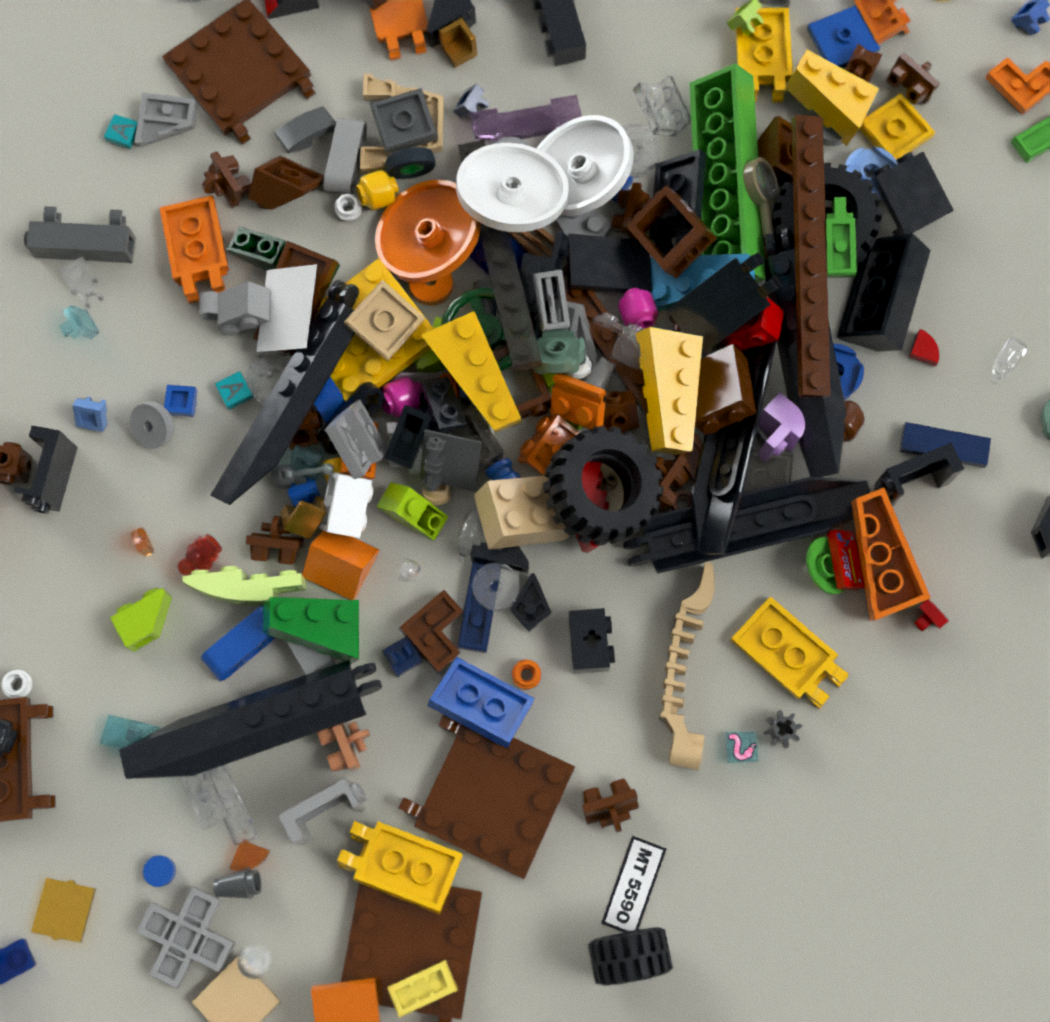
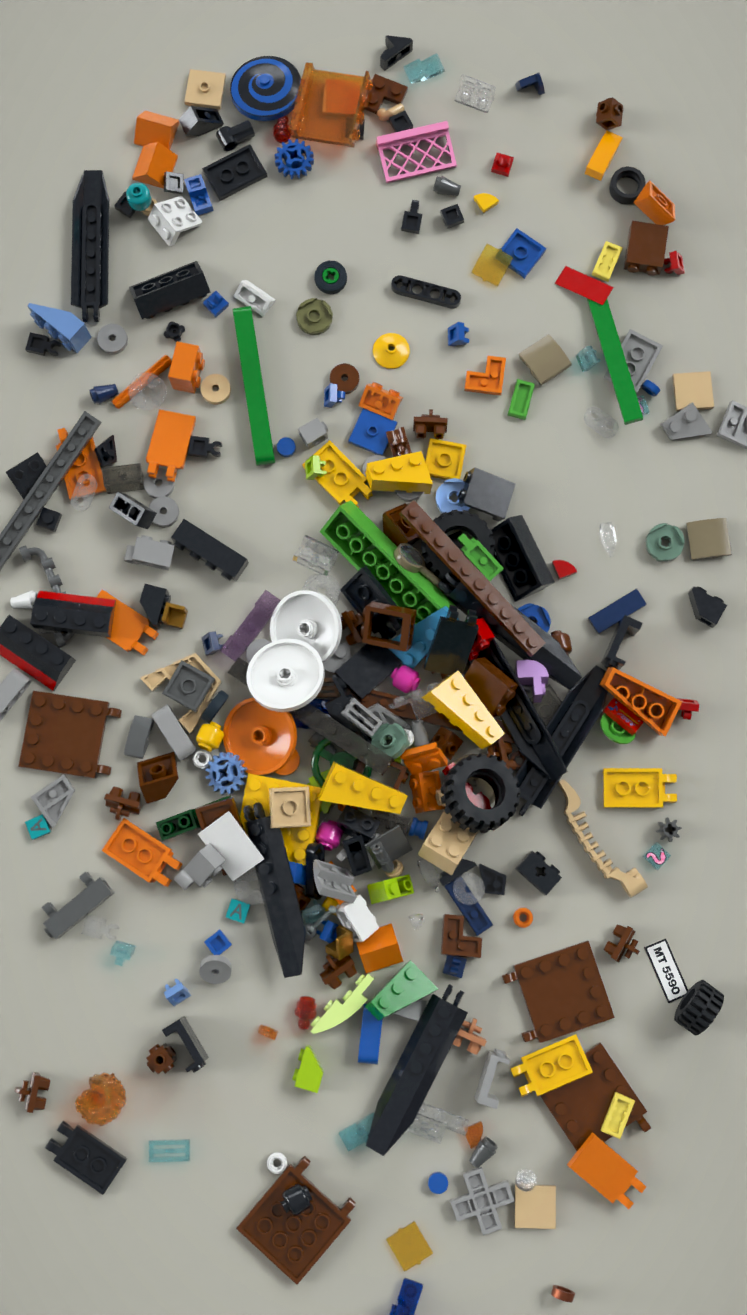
camera: 45 degrees left, 5 degrees up
blue plate [427,657,535,749] -> none
none -> medium blue gear [205,752,248,794]

